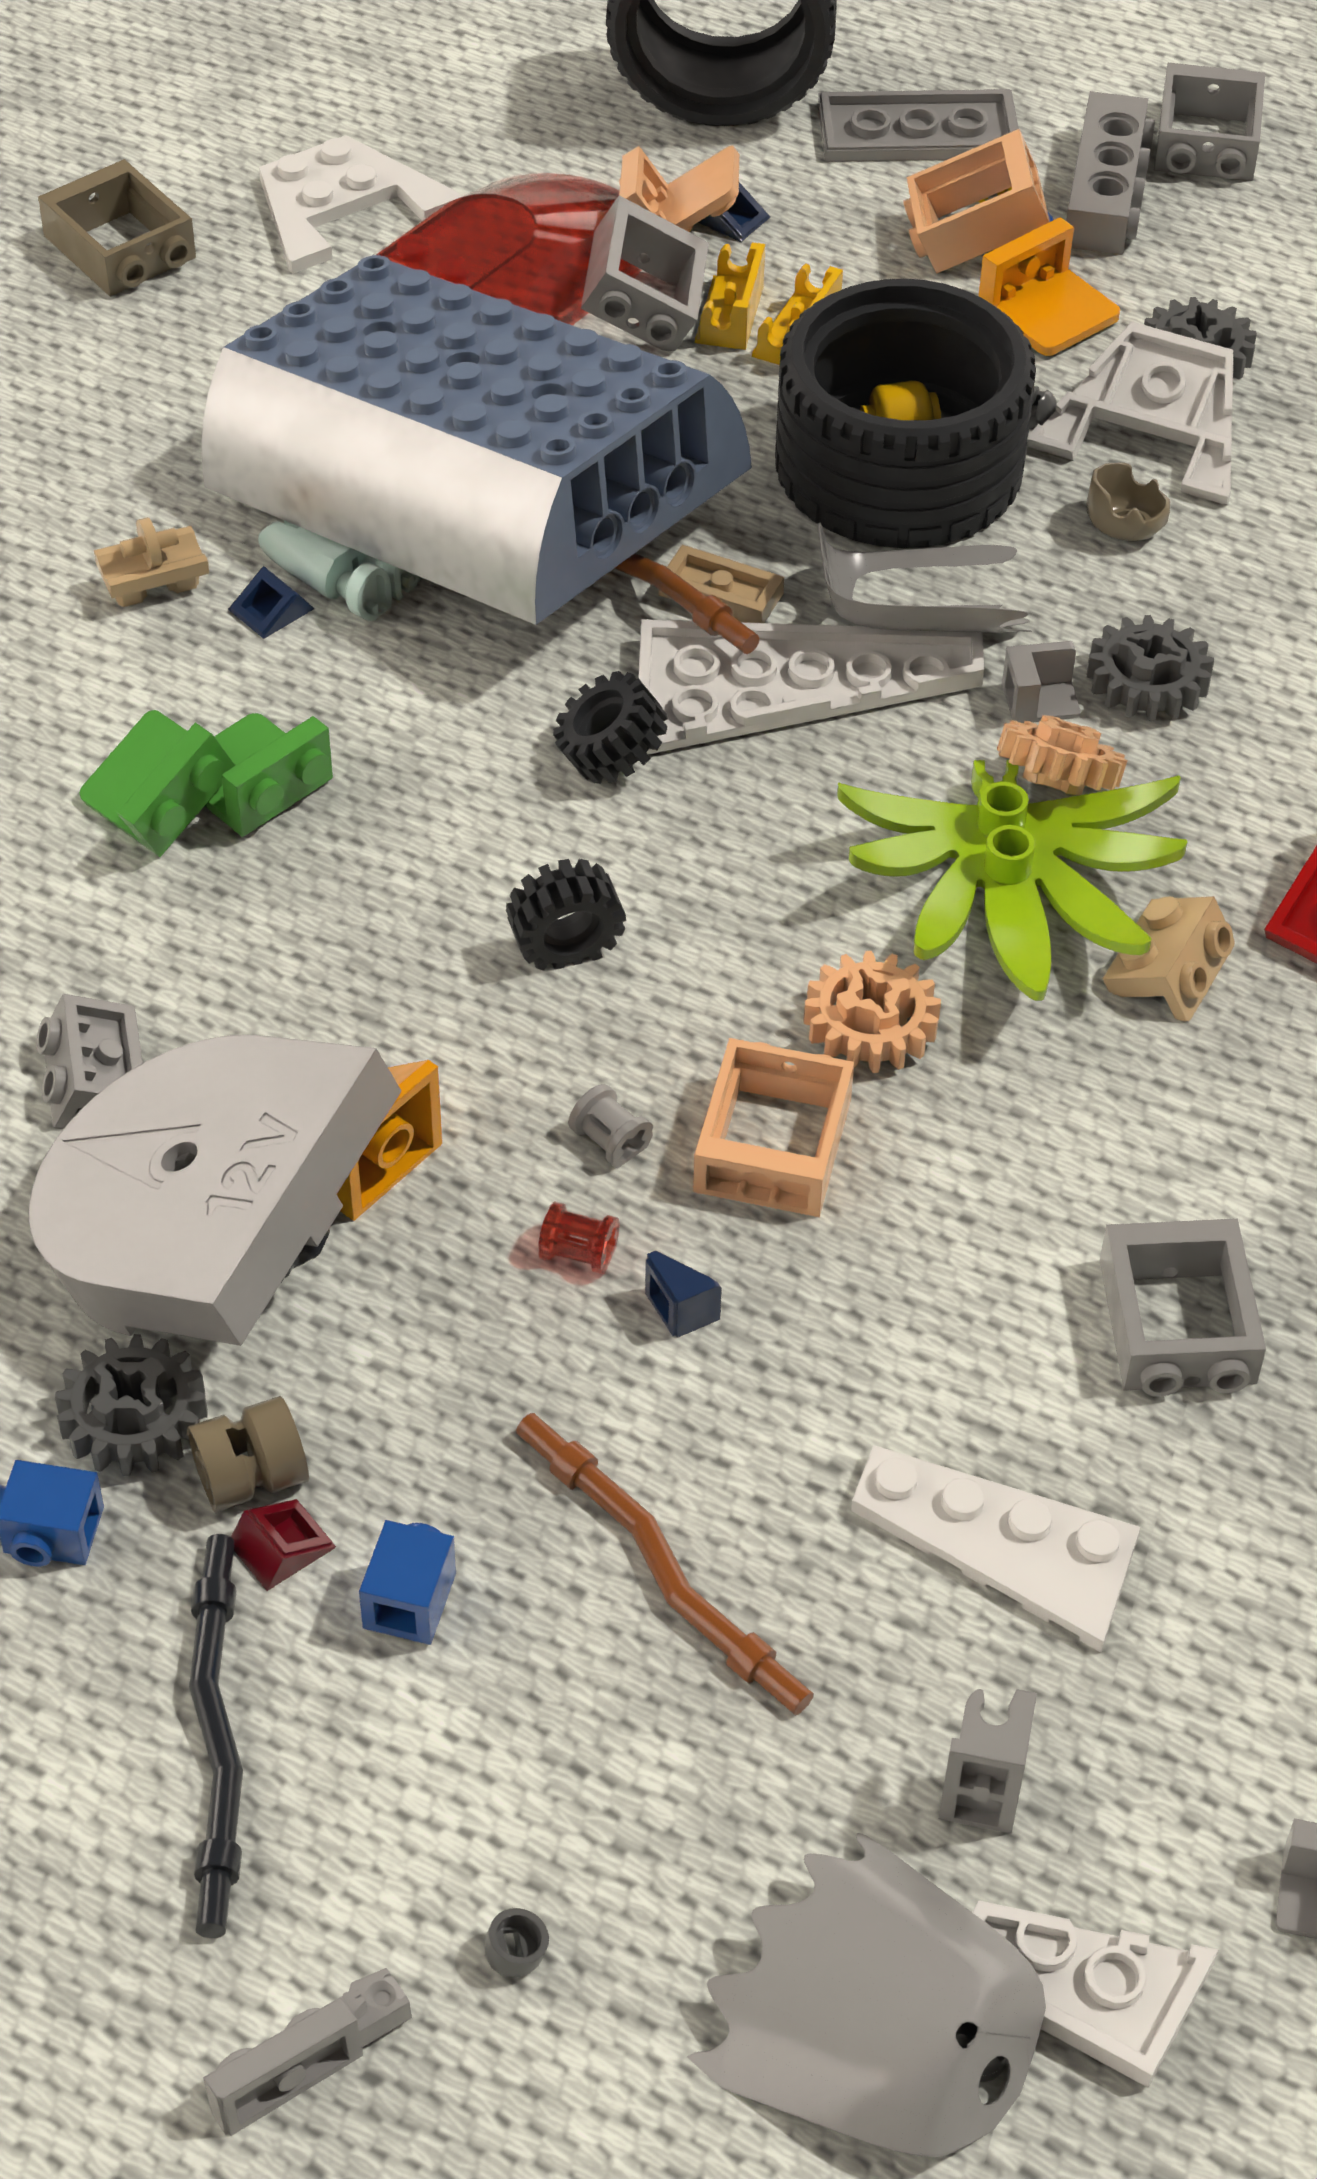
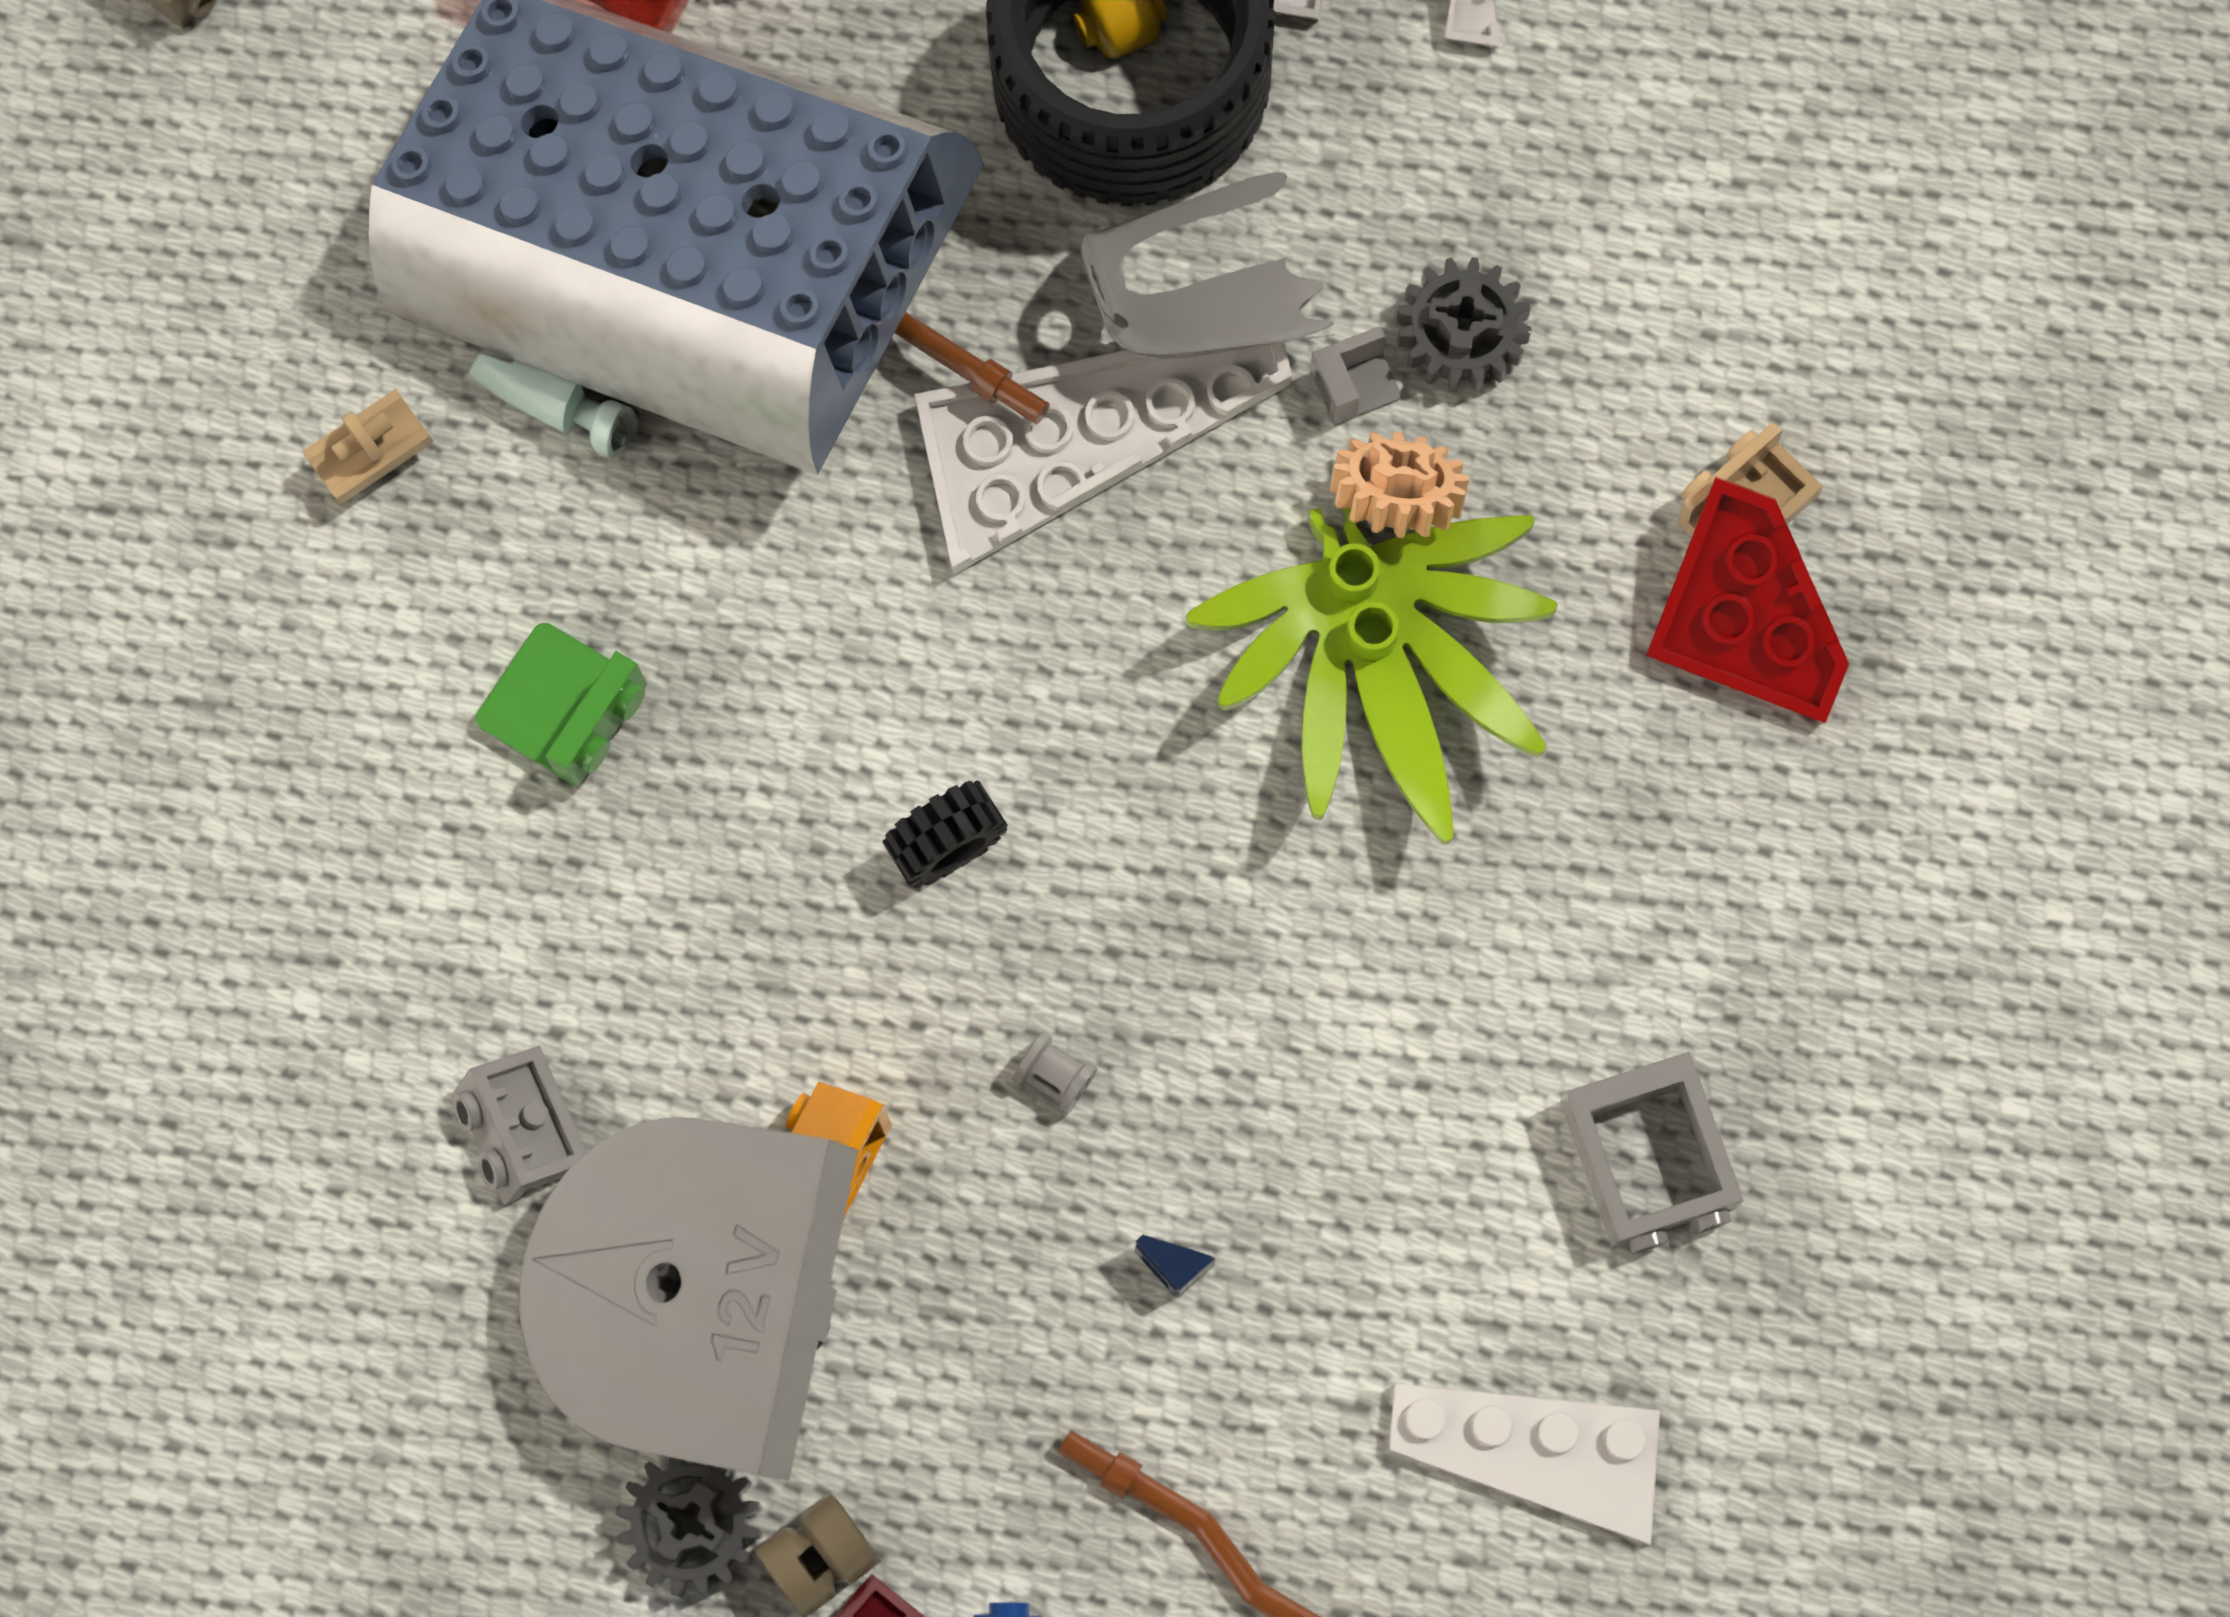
camera: 10 degrees left, 25 degrees up
bright green bracket [79,710,235,857] -> none
dark blue slope [228,566,315,639] -> none
clear red bush [538,1201,620,1275] -> none
black tyre [553,671,668,784] -> none
tan plate [659,544,784,623] -> none
light nougat window [693,1038,854,1217] -> none
light nougat gear [804,951,941,1073] -> none
dark tan hair [1086,463,1170,541] -> none
tan bracket [1102,896,1235,1021] -> none

